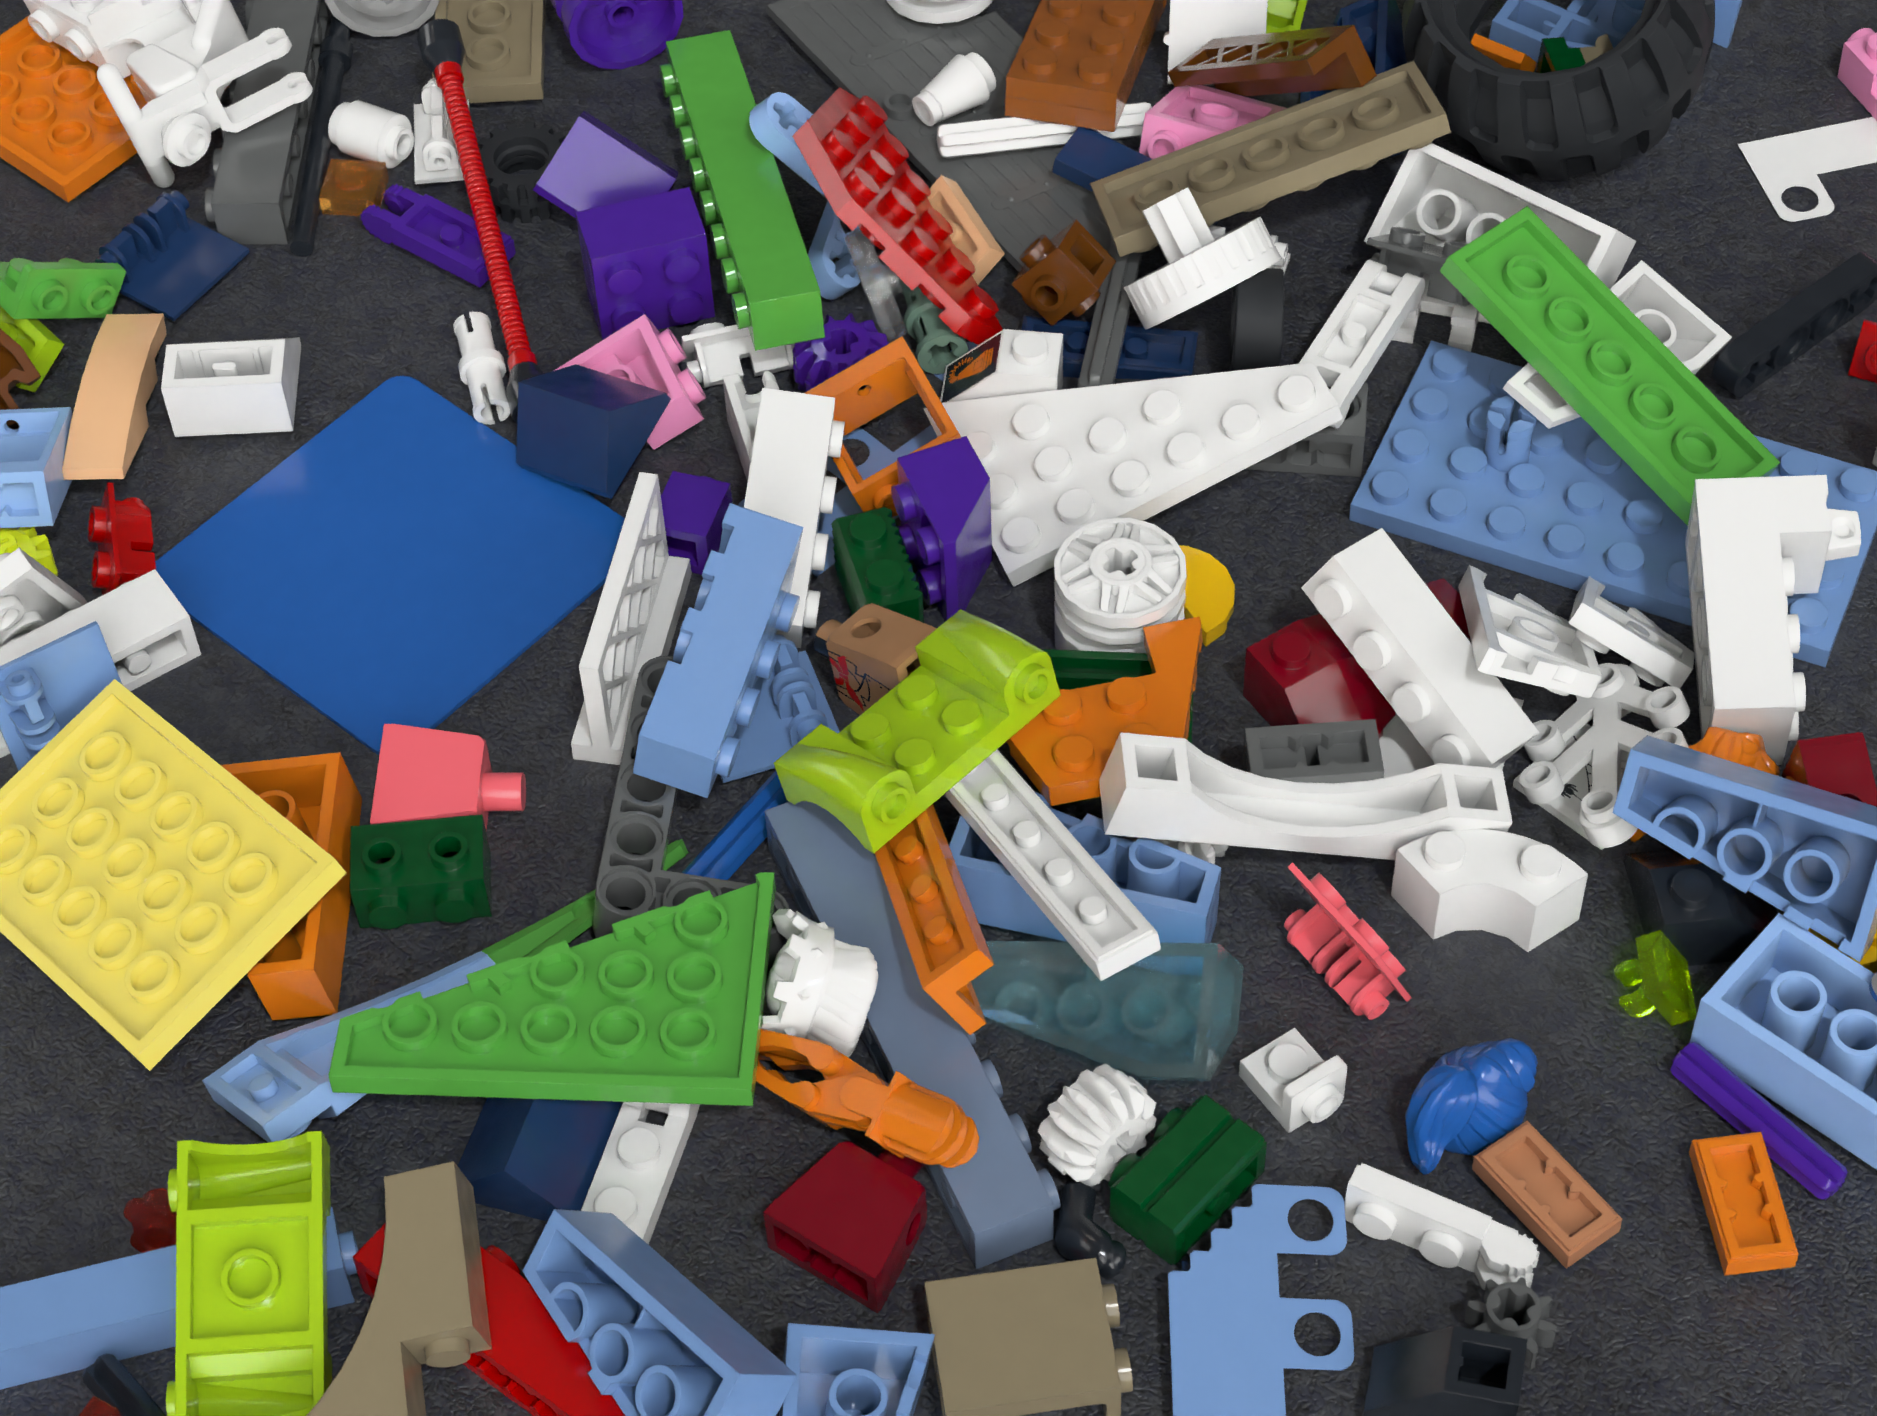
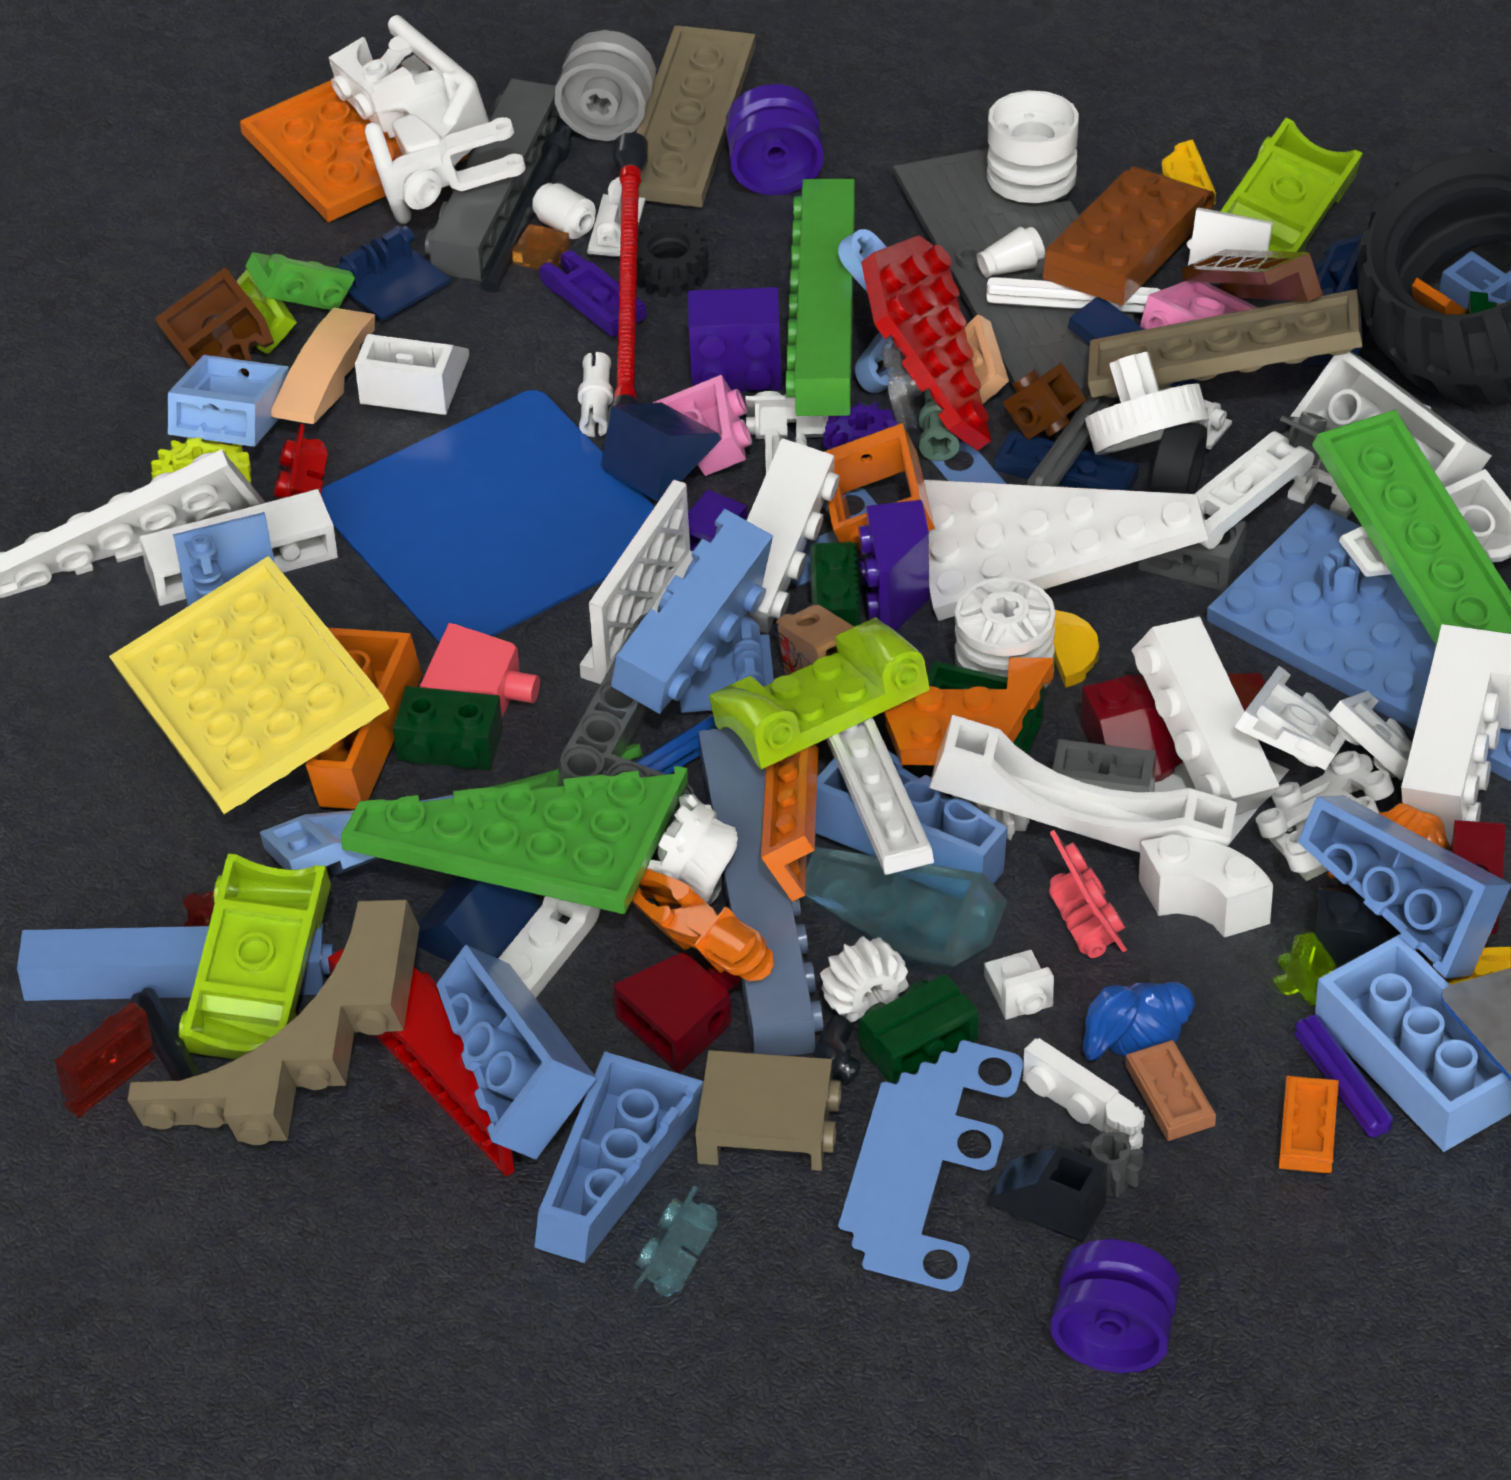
camera: 15 degrees right, 5 degrees down
slope [533,111,679,218] -> none
white slope [940,329,1063,403] -> none

